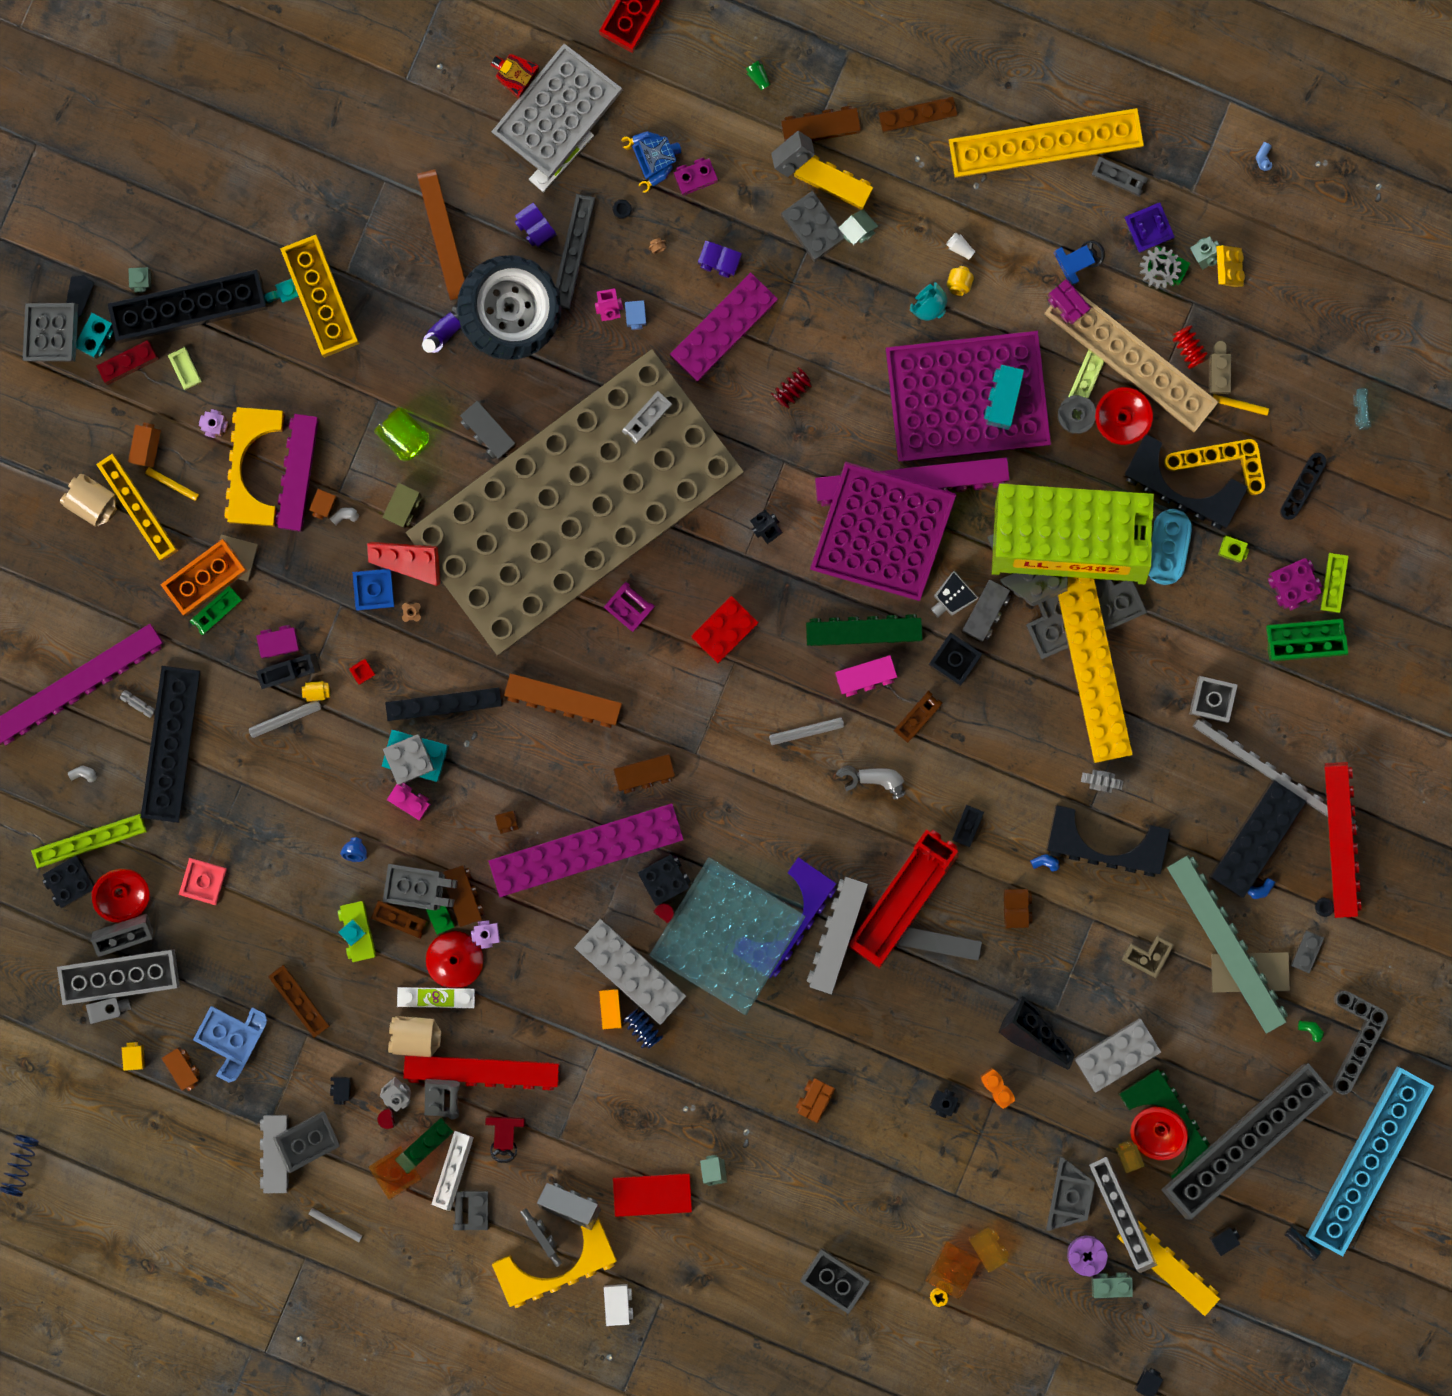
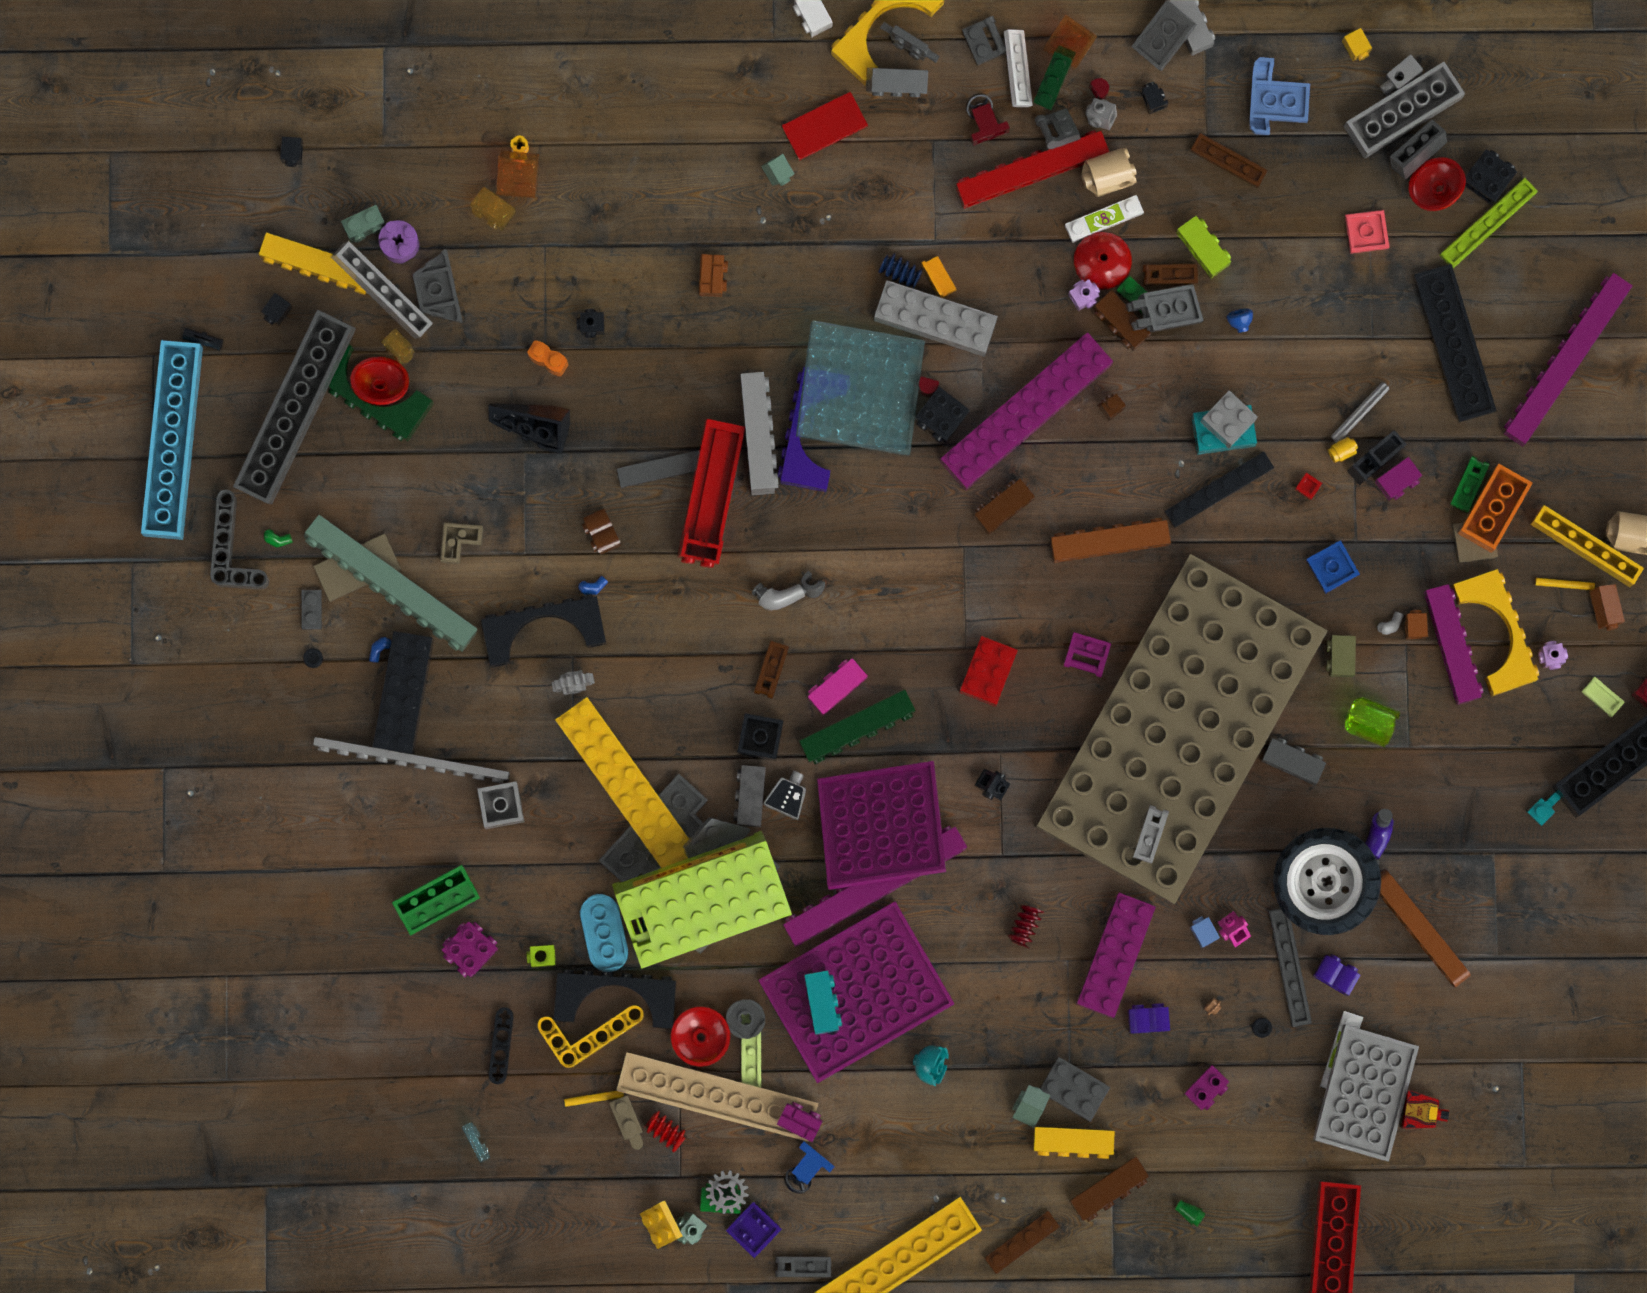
camera: 150 degrees right, 5 degrees down
light grey arm [68,765,97,782] -> none
light grey axle [120,690,155,718] -> none
dark orange brick [162,1047,201,1091] -> none
yellow brick [280,235,359,358] -> none
teal plate [338,919,366,946] -> none
wing [367,542,440,586] -> none
dark pink brick [387,783,431,821] -> none
medium nougat plate [402,603,421,622] -> none
blue torso [621,131,681,193] -> none
light grey axle [769,718,844,745] -> none
dark grey brick [771,131,815,177] -> none
dark grey brick [800,1248,870,1314] -> none
white cone [946,233,975,260] -> none
yellow head [947,266,974,296] -> none
black plate [952,805,984,847] -> none
light grey brick [1074,1019,1161,1093] -> none
lime plate [1320,553,1348,613] -> none
red brick [1325,762,1362,918] -> none

